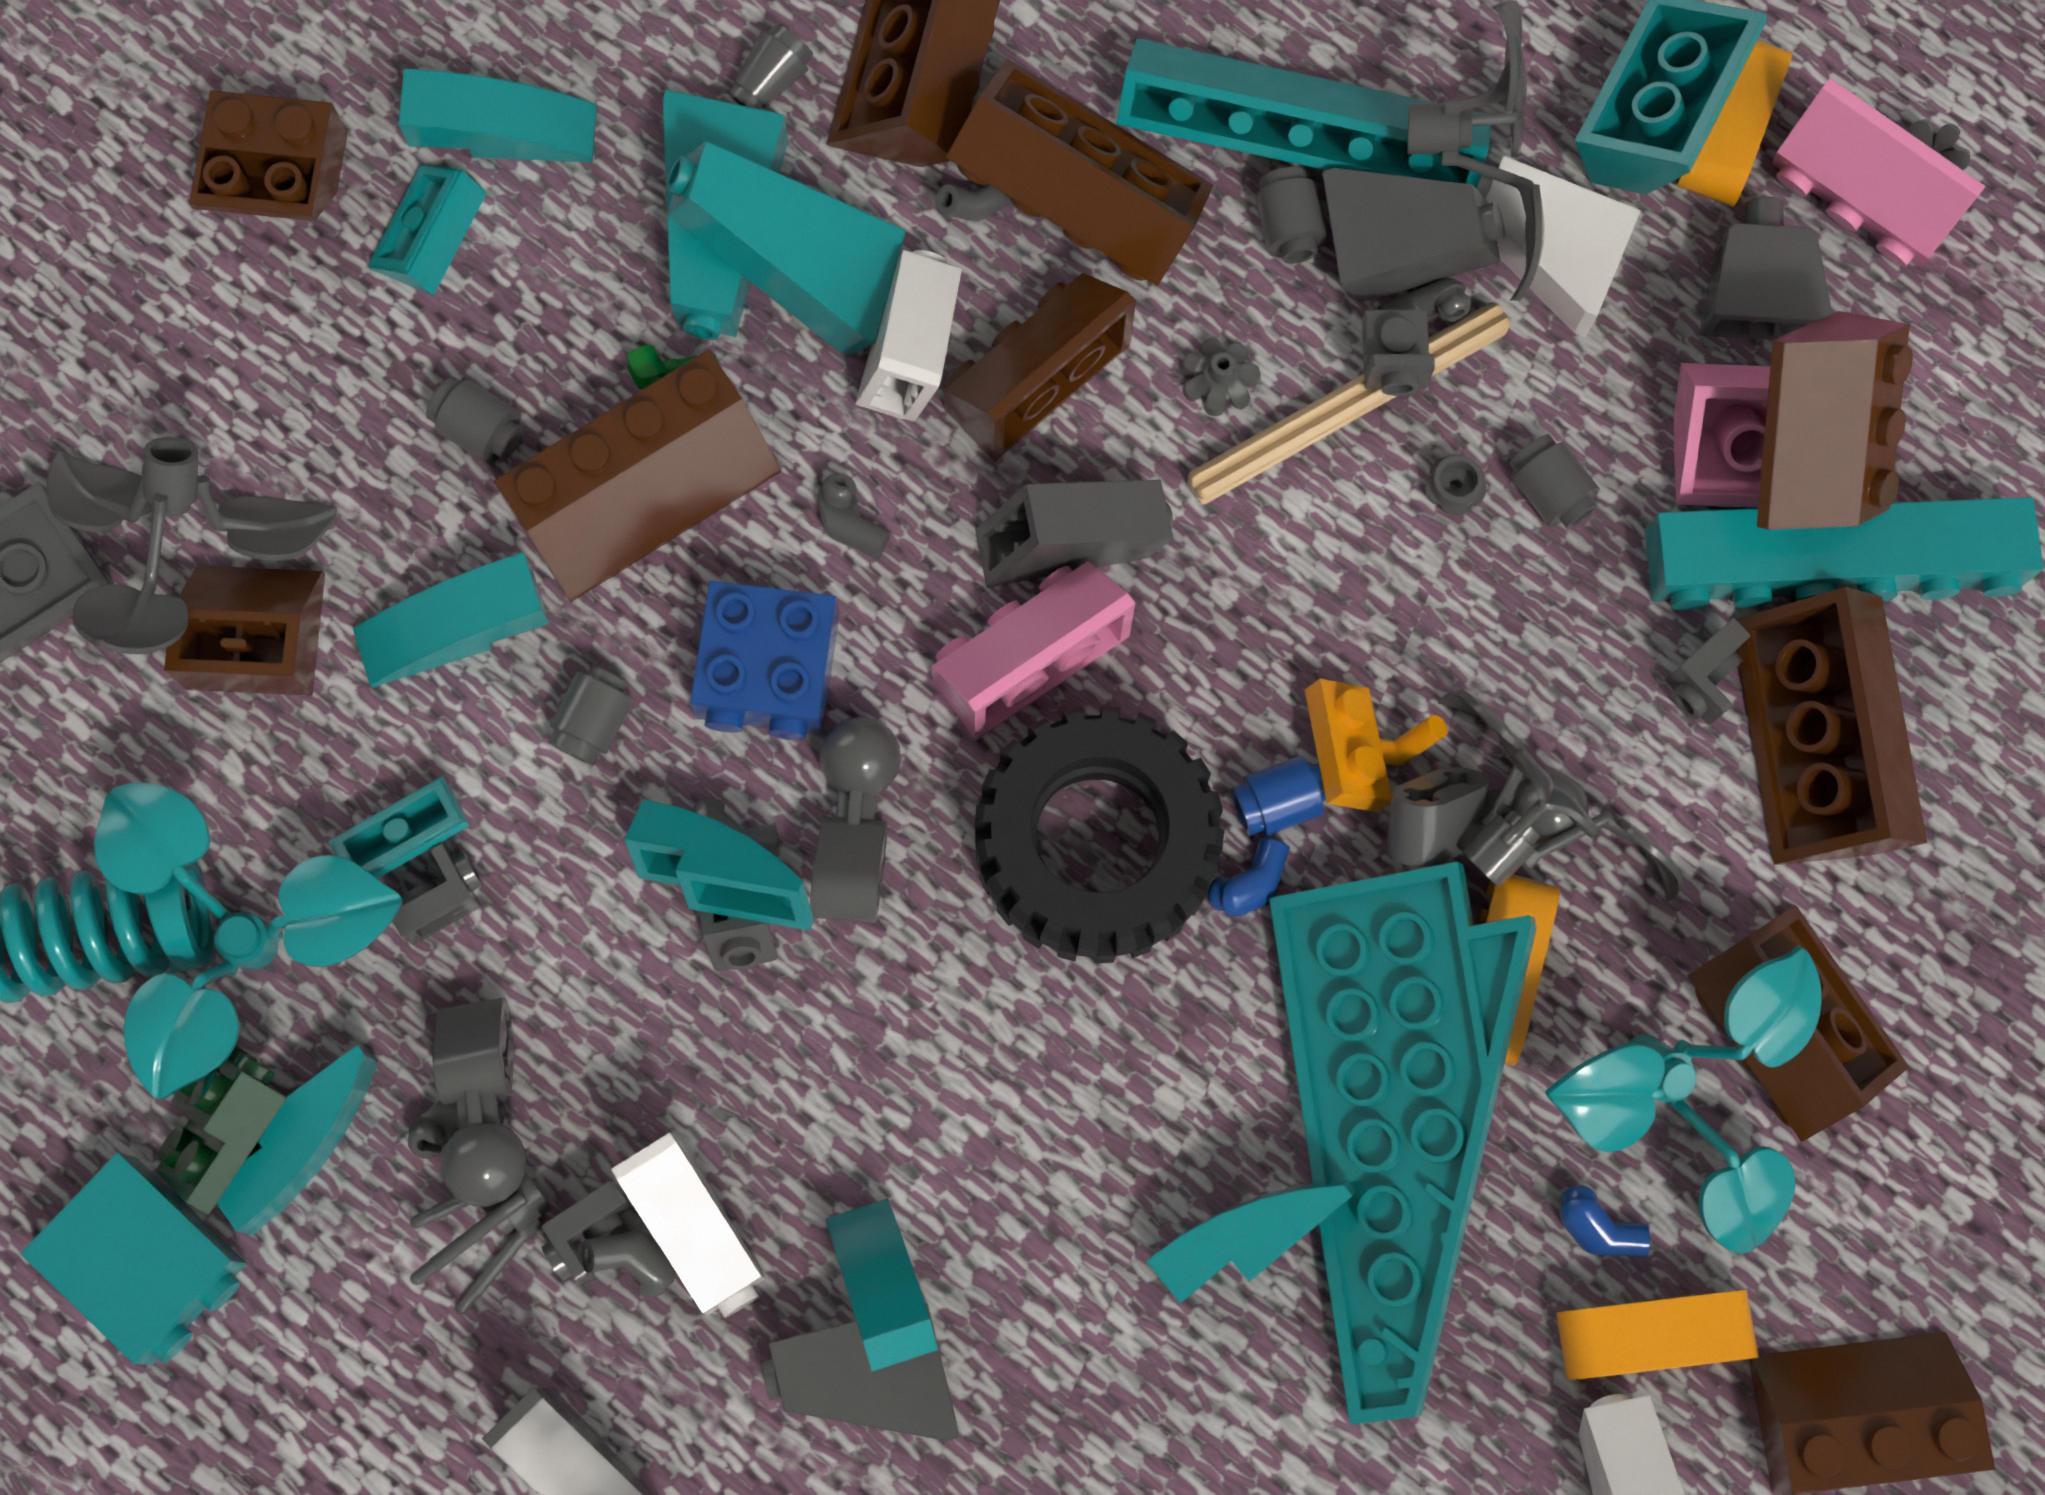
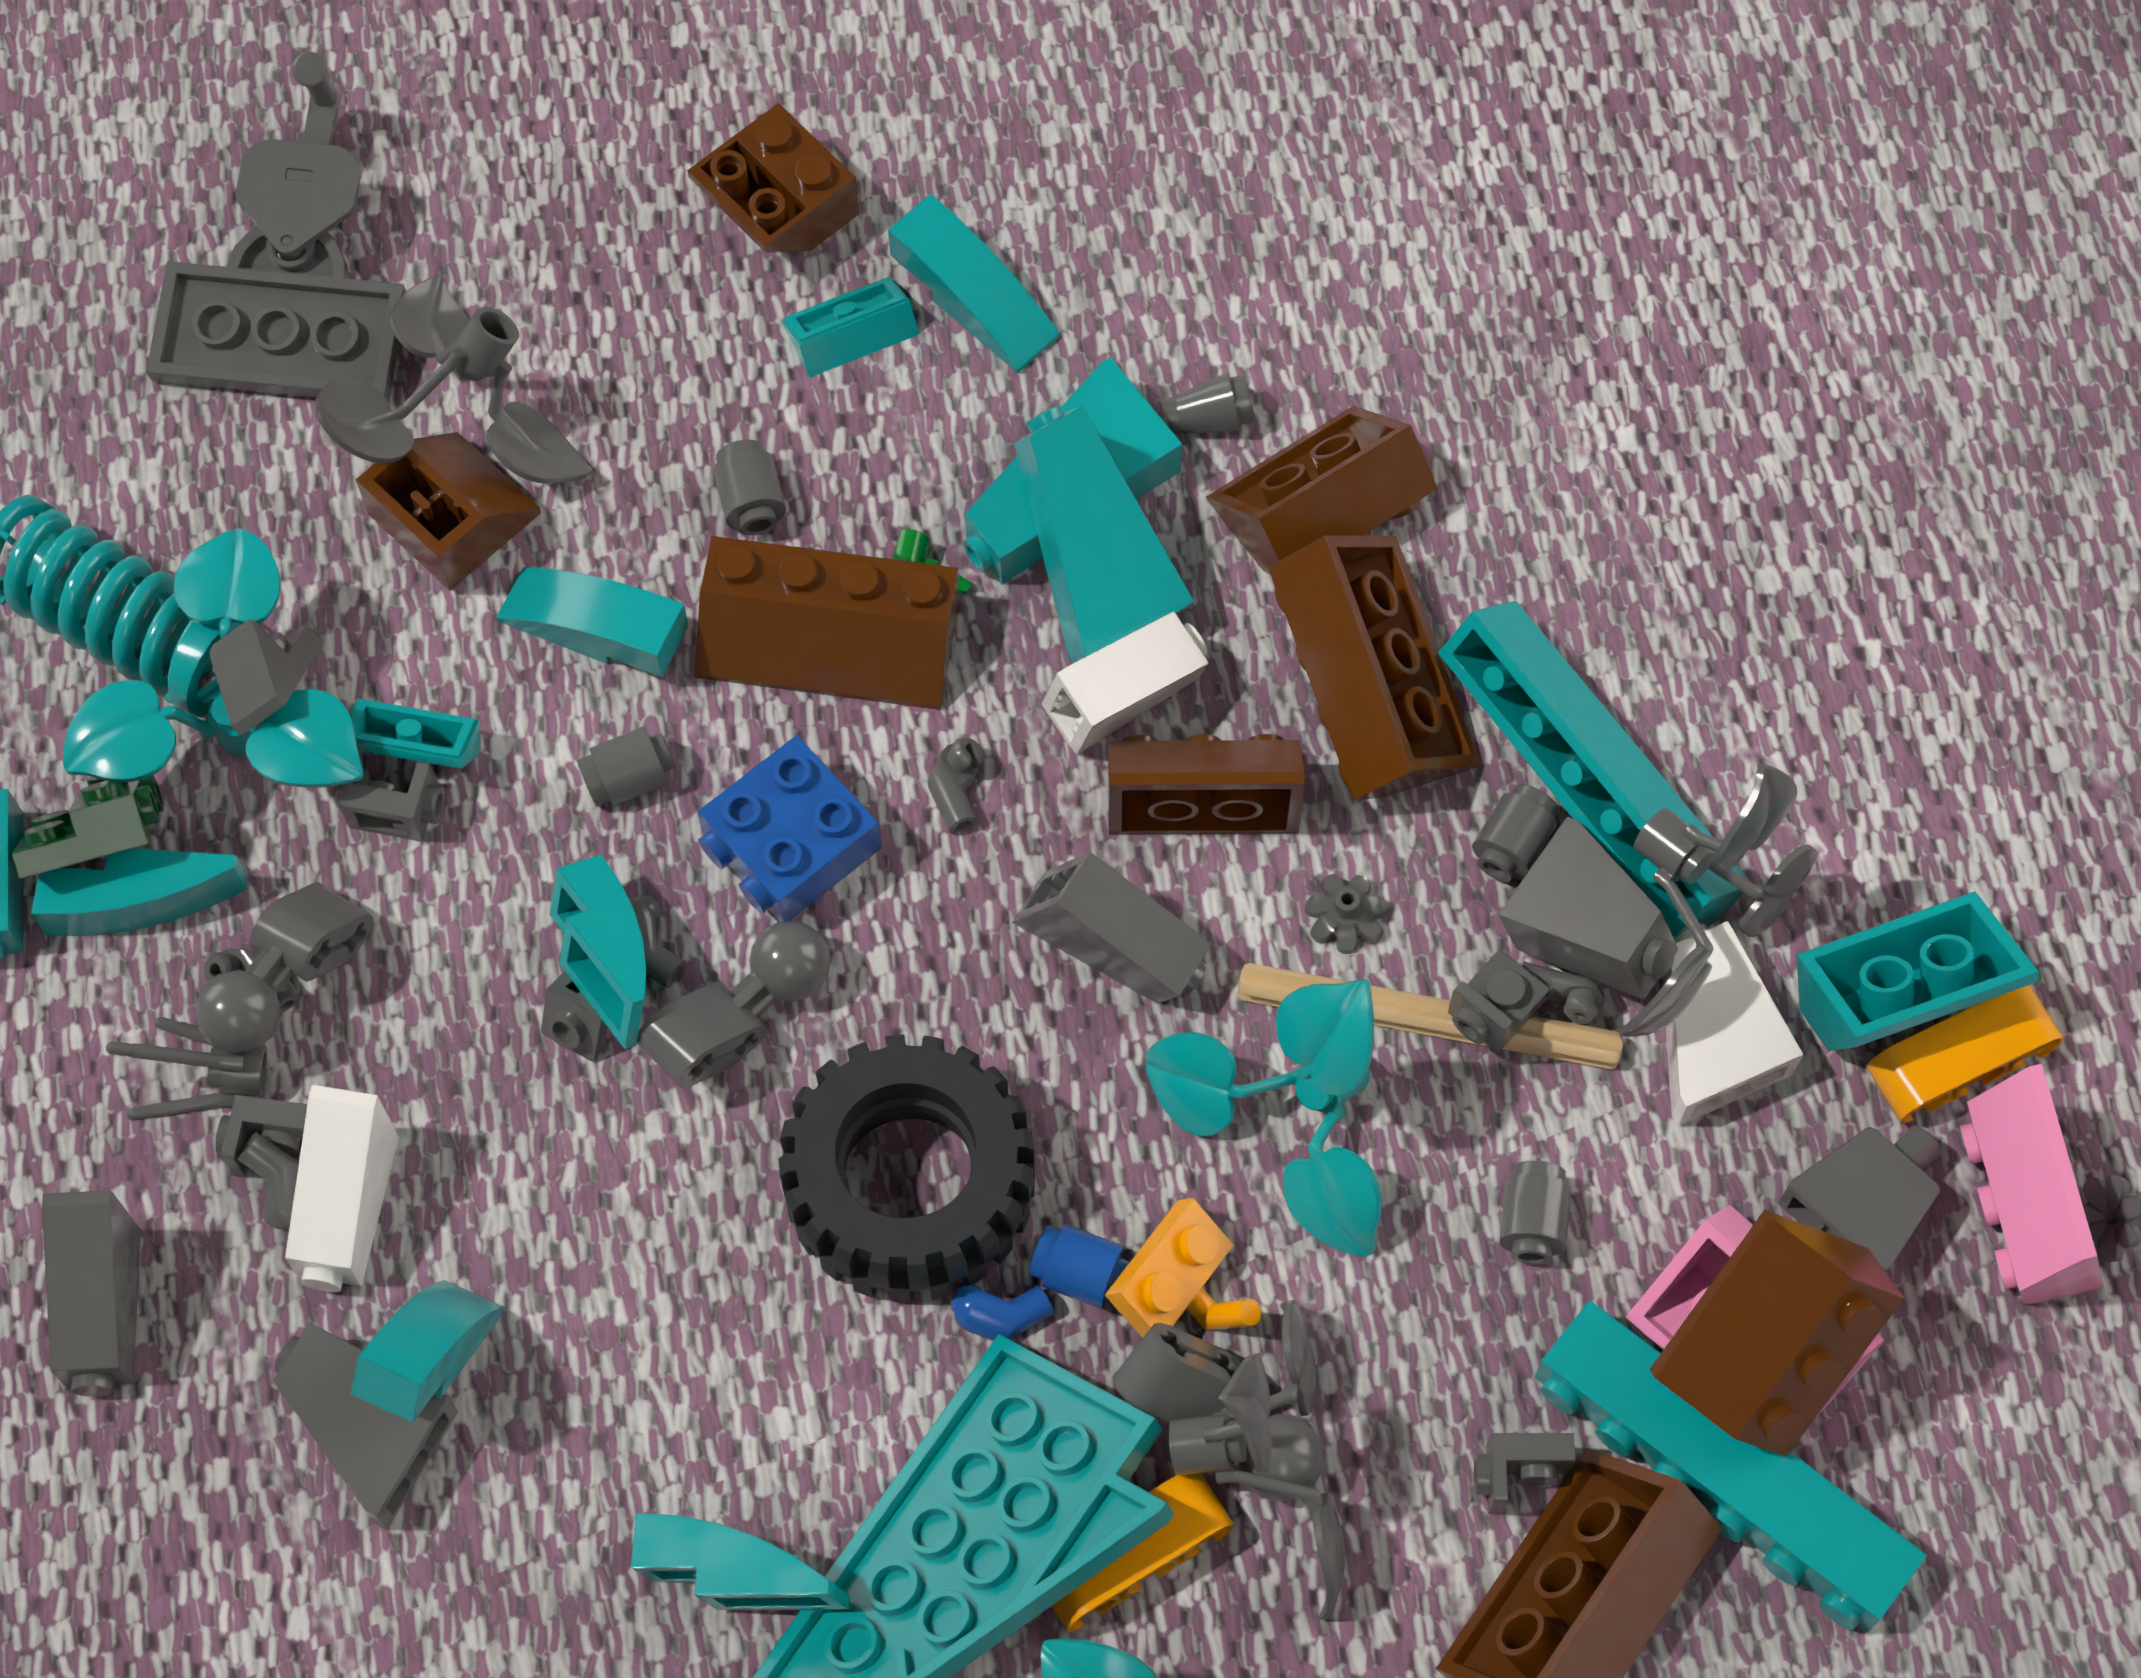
camera: 45 degrees right, 10 degrees down
bright pink slope [931,561,1136,741] -> none
dark grey arm [935,184,1012,222] -> none
dark grey plate [1425,455,1487,515] -> none
none -> dark grey slope [210,620,323,736]
none -> teal plant [1145,979,1382,1257]

